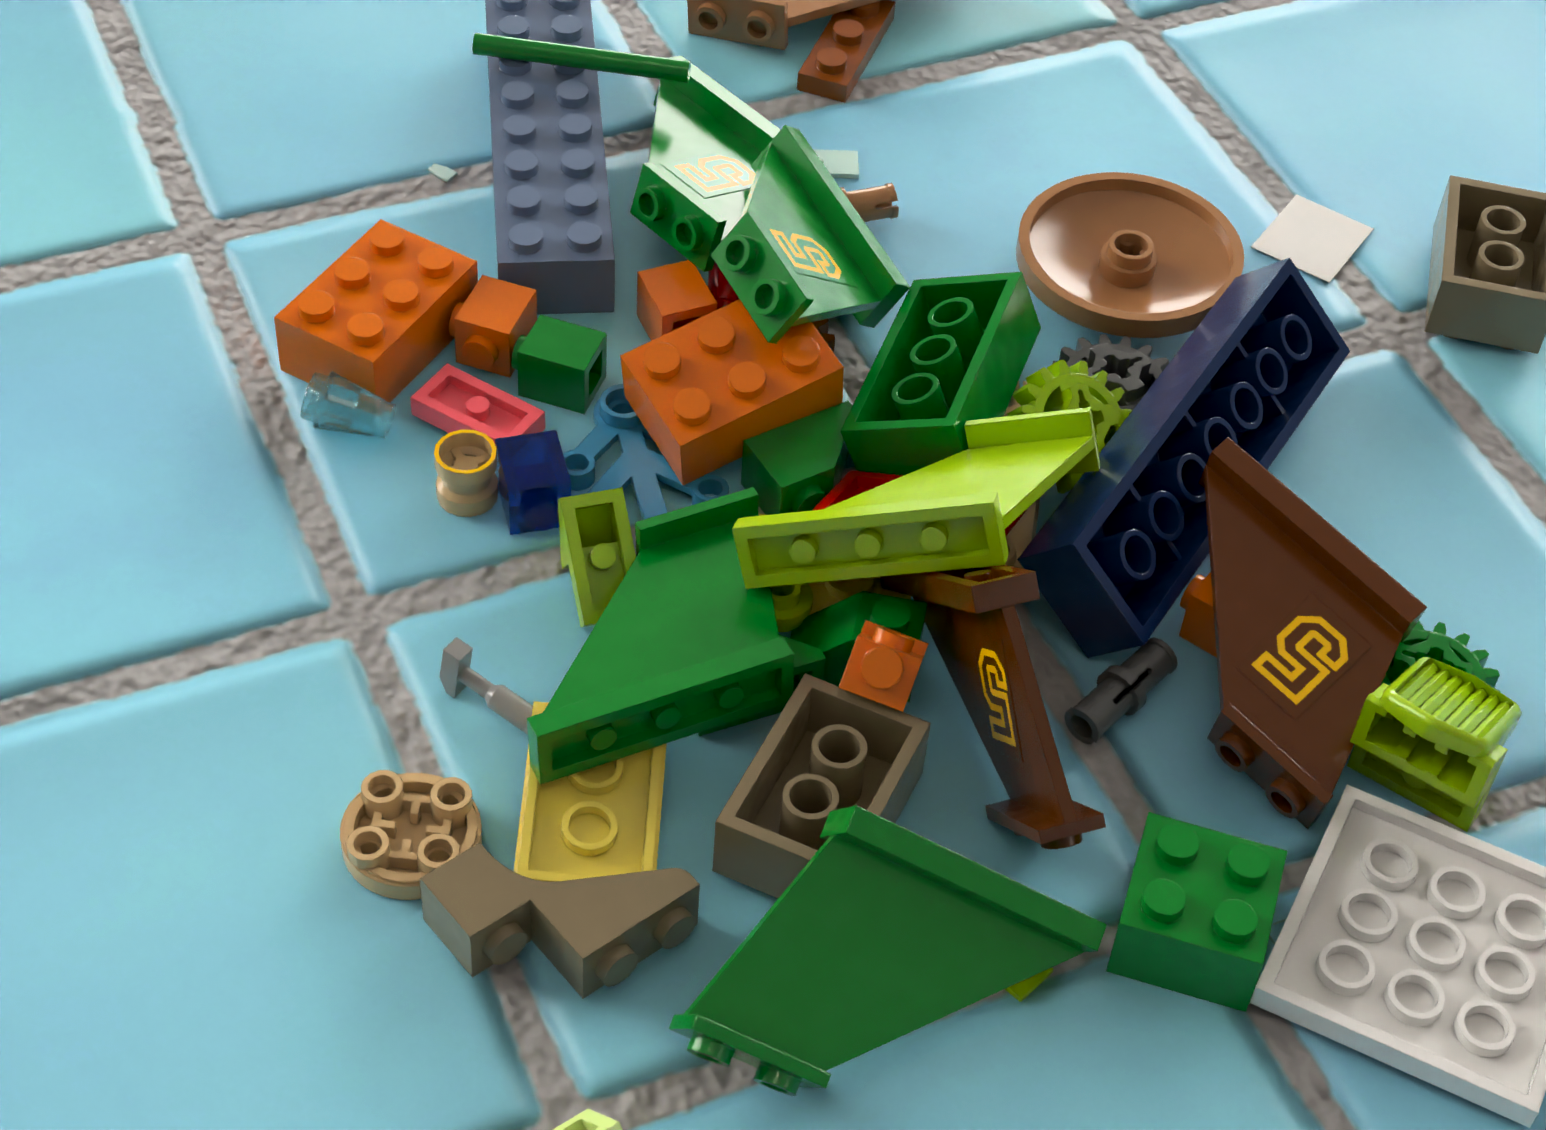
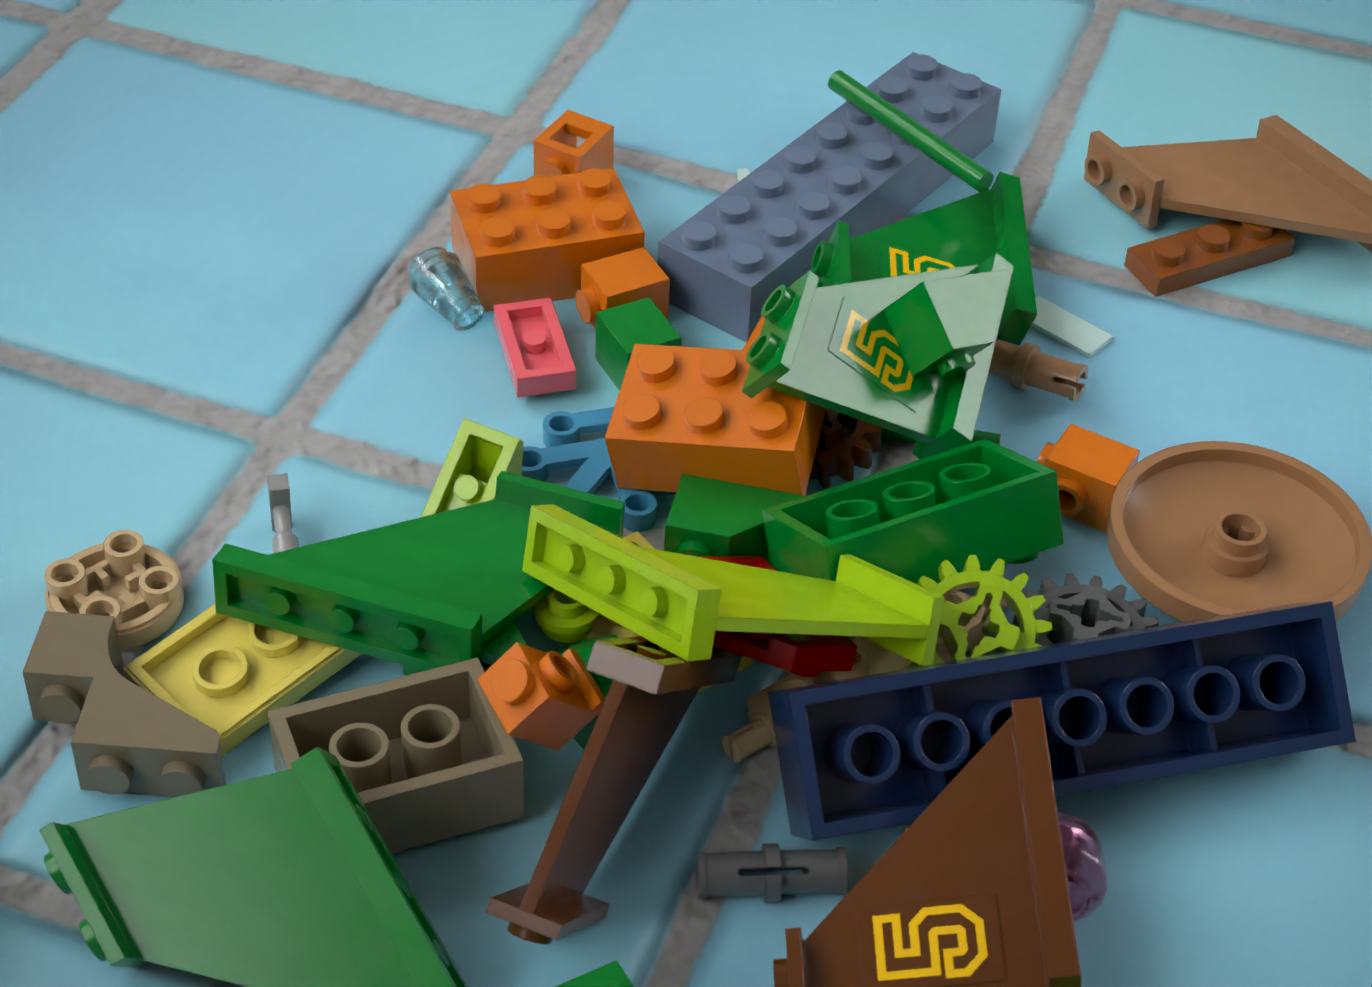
camera: 45 degrees right, 5 degrees down
tan wheel [434,429,498,517] -> none
clear blue brick [495,430,571,535] -> none
none -> orange brick [533,110,614,177]
none -> green slope [883,269,1009,379]
none -> orange brick [1037,423,1140,532]

